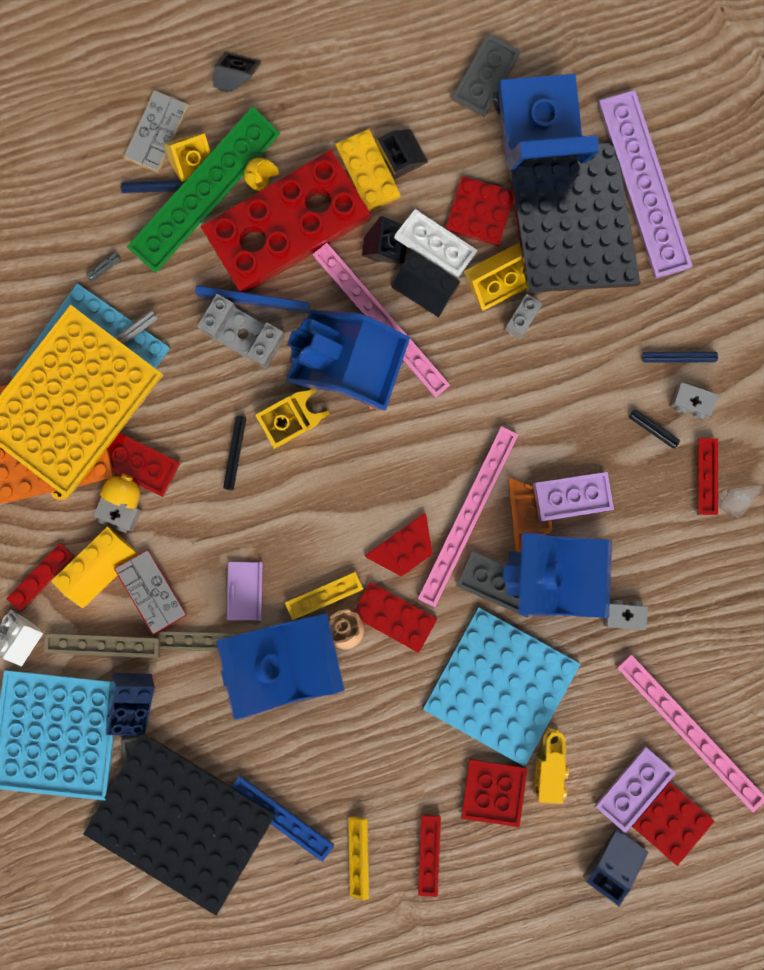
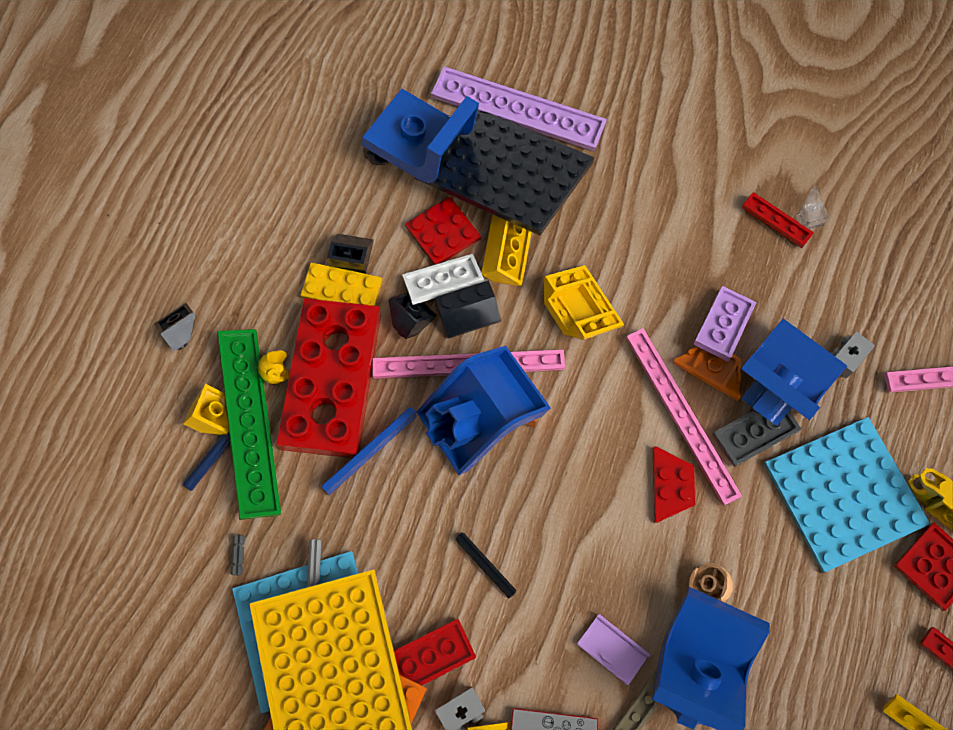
camera: 55 degrees left, 15 degrees down
yellow cylinder [100,474,140,509] -> none
light grey tile [124,90,189,174] -> none
light grey plate [197,294,286,370] -> none
yellow brick [255,389,330,450] -> none
yellow plate [285,572,363,620] -> none
red plate [354,582,437,653] -> none
dark grey plate [452,34,521,118] -> none
light grey brick [504,294,543,340] -> none
black axle [629,409,680,449] -> none
dark blue axle [642,351,718,363] -> none
light grey brick [670,382,718,420] -> none
none -> yellow slope [544,265,624,340]

